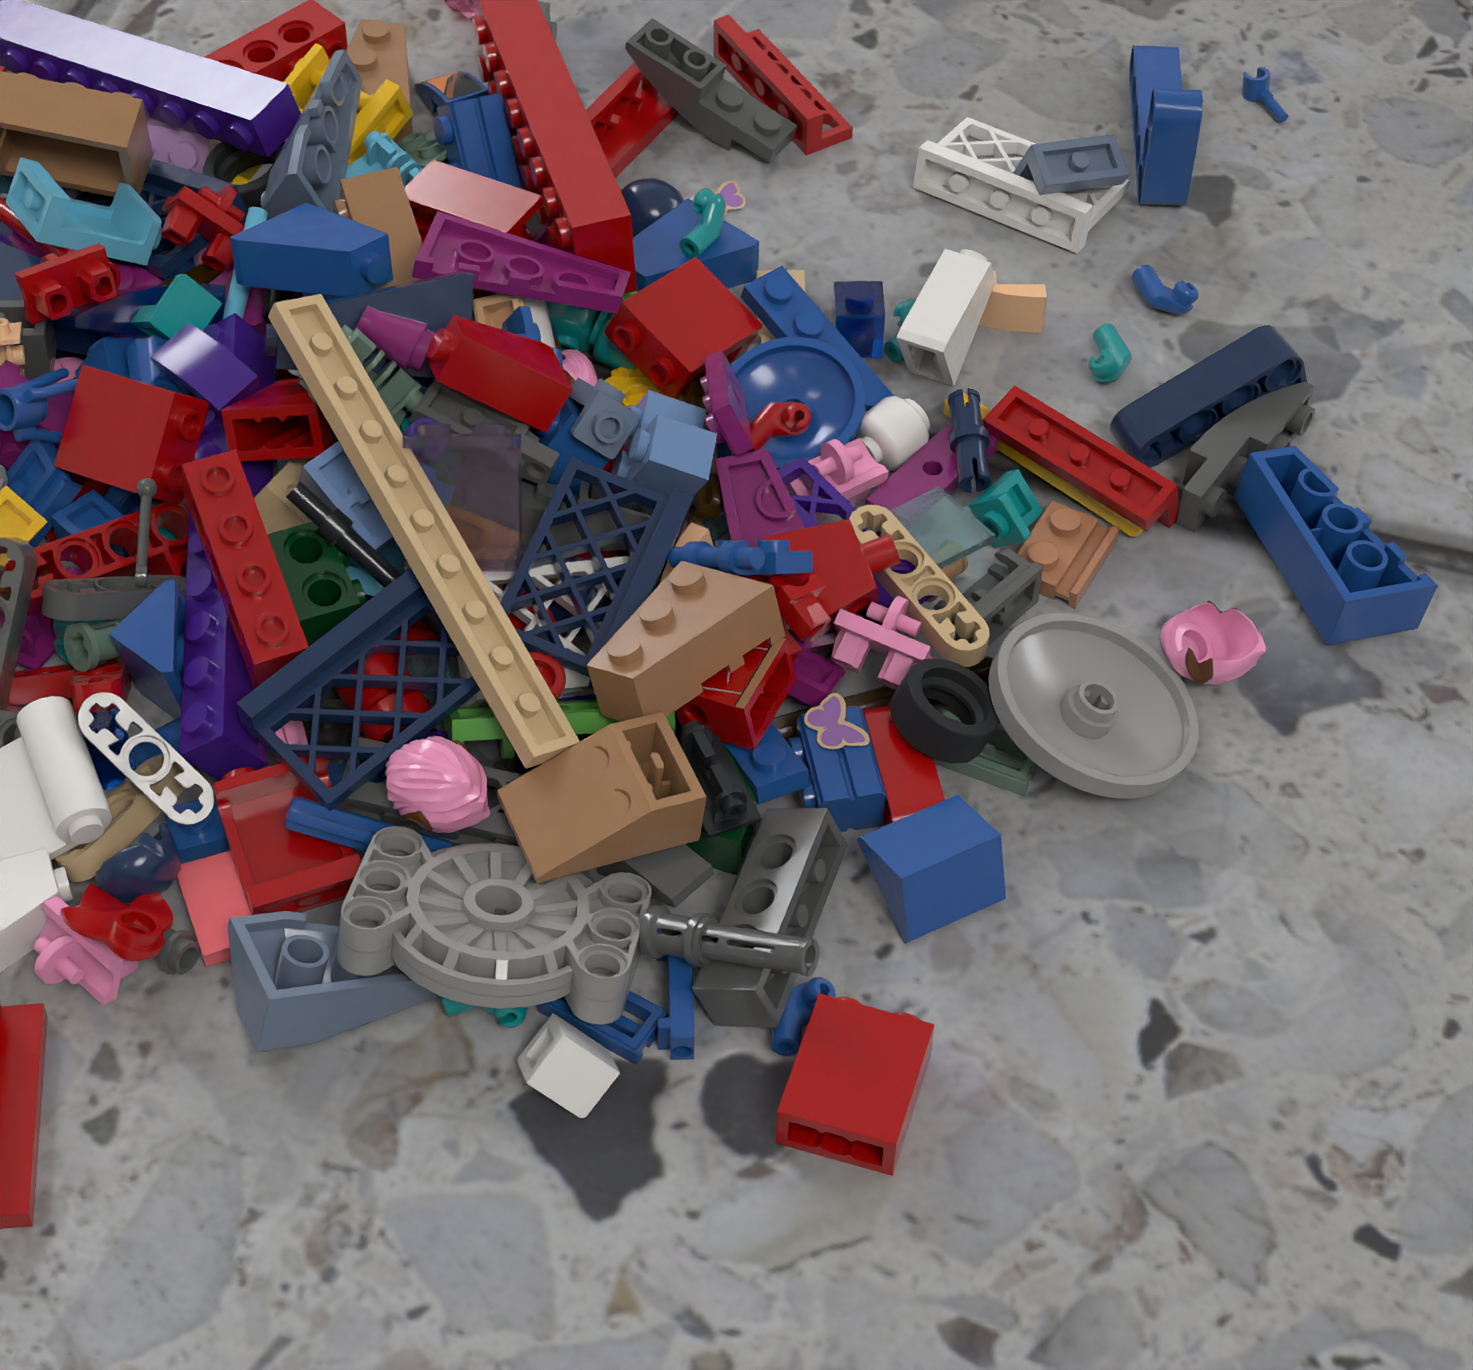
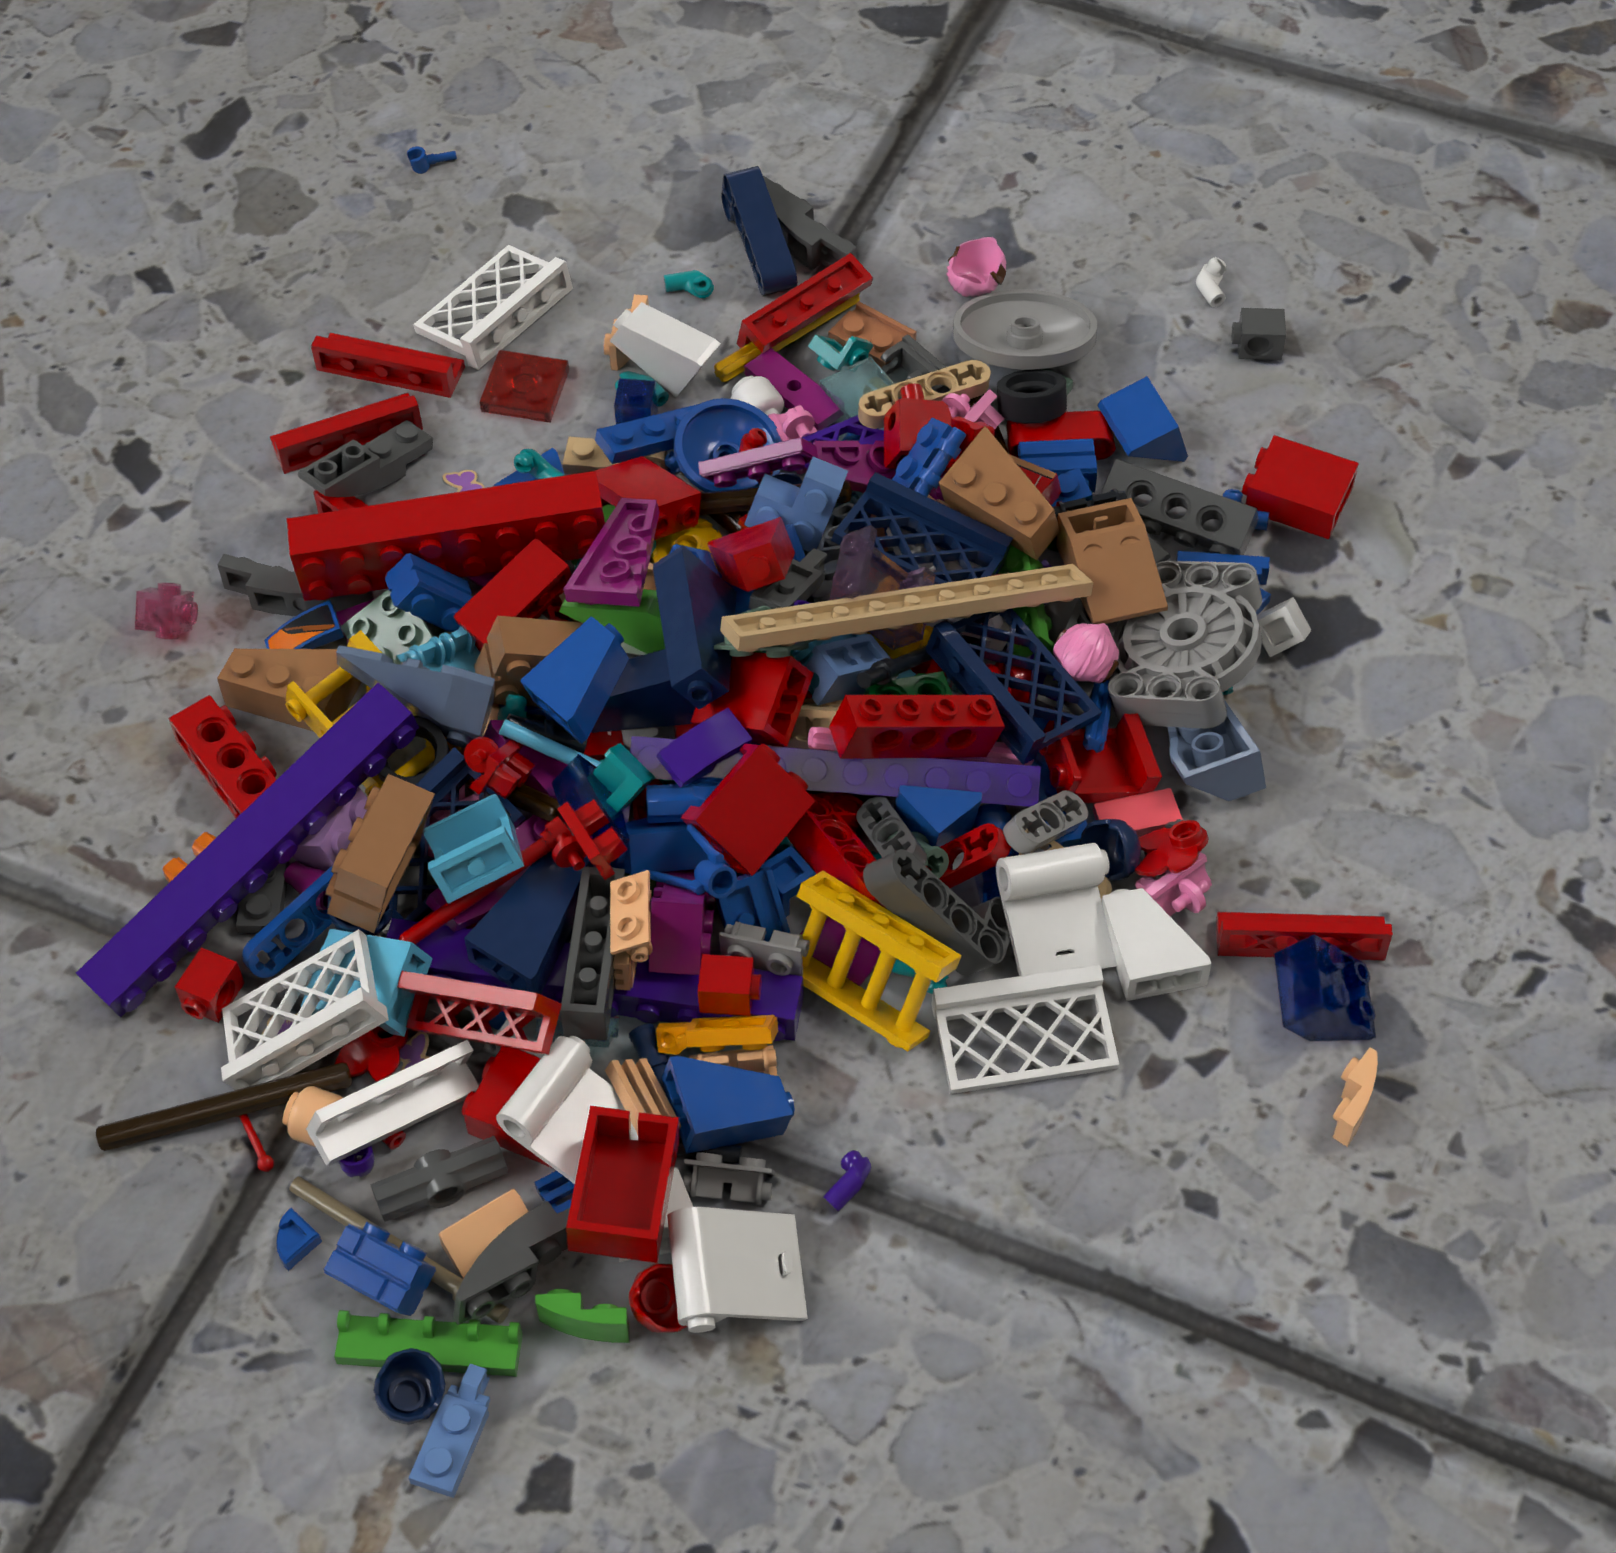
camera: 80 degrees left, 5 degrees up
dark grey hinge [134,478,158,587] -> none
magenta cone [357,306,435,373] -> none
sand blue bracket [569,378,641,459] -> none
dark grey pin [639,906,819,976] -> none
medium lavender sticker [804,693,870,749] -> none
dark blue pin [947,389,992,492] -> none
sand blue panel [1013,134,1130,195] -> none
blue beam [1129,45,1203,206] -> none
blue arm [1131,265,1199,315] -> none
blue wedge [1234,446,1438,645] -> none
none -> red fence [311,333,465,398]
none -> clear red plate [479,350,569,423]
none -> white arm [1196,257,1226,307]
none -> dark grey brick [1231,308,1286,360]

